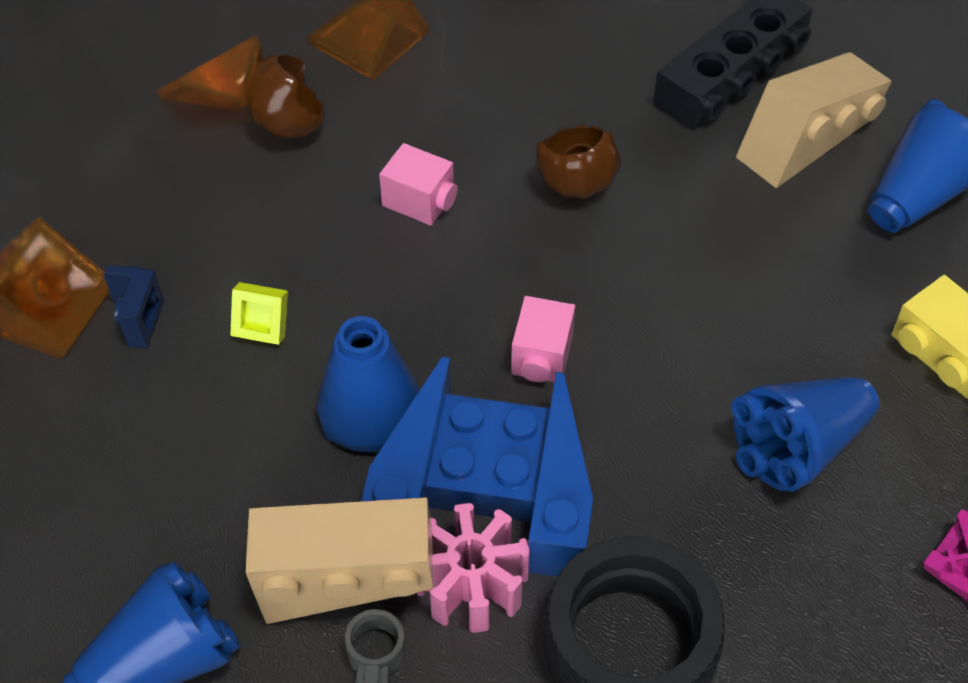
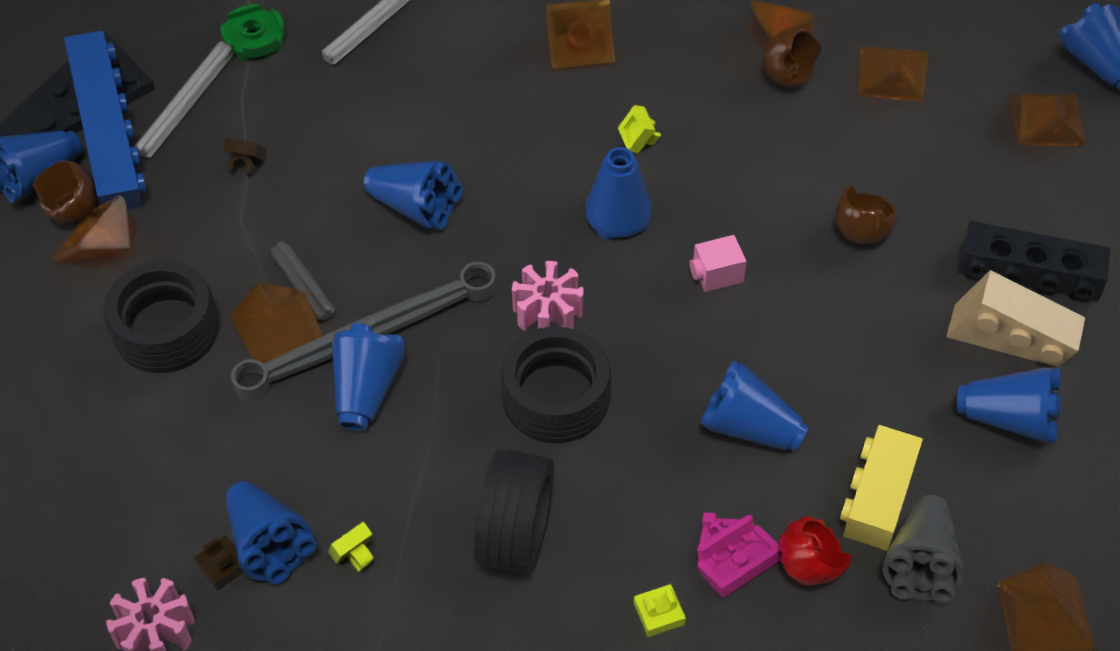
camera: 60 degrees right, 0 degrees up
dark blue bracket [103,266,164,349] -> none
tan wedge [245,497,433,624] -> none
blue wedge [361,357,593,577] -> none
bright pink brick [379,143,458,226] -> none

